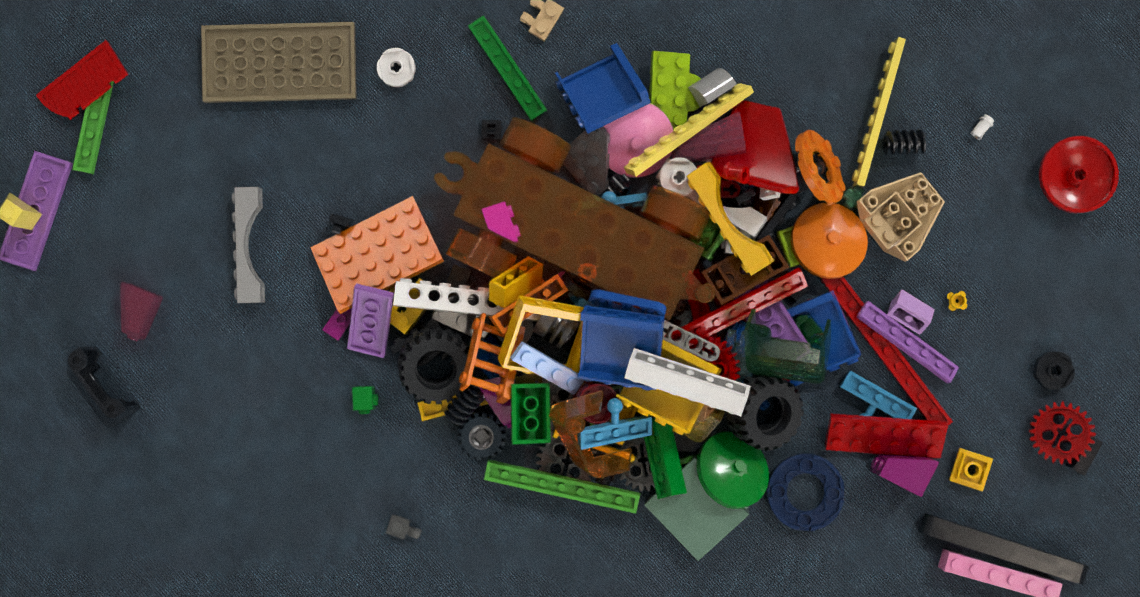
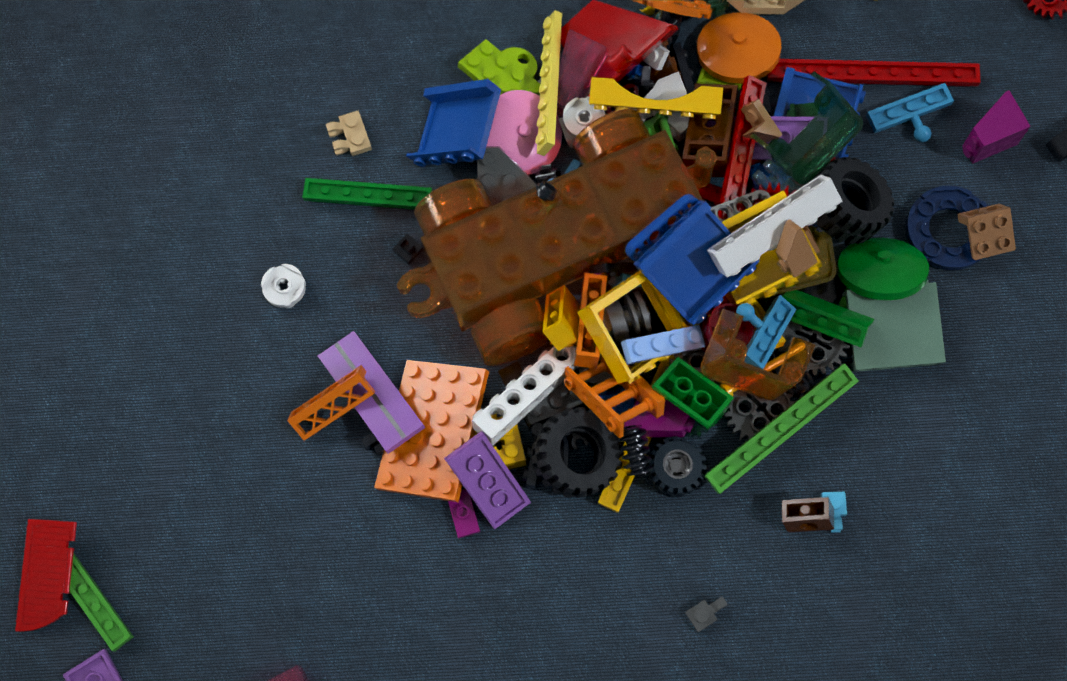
camera: 50 degrees left, 15 degrees down
dark tan plate [201,22,357,103] -> none
light grey arch [232,187,265,303] -> none
green brick [352,386,378,414] -> none
dark pink slope [482,201,521,243] -> none
light grey brick [688,68,737,107] -> none
red plate [825,413,948,458] -> none
medium lavender tile [856,301,959,384] -> none
lavender brick [887,289,935,335] -> none
yellow piece [949,448,993,492] -> none
none -> orange fence [287,365,375,441]
none -> medium lavender tile [318,331,425,454]
none -> black plate [535,181,557,201]
none -> medium nougat slope [741,99,783,142]
none -> medium nougat slope [776,219,818,278]
none -> reddish brown brick [782,497,834,533]
none -> medium azure plate [821,492,847,533]
none -> medium nougat bracket [958,204,1016,260]

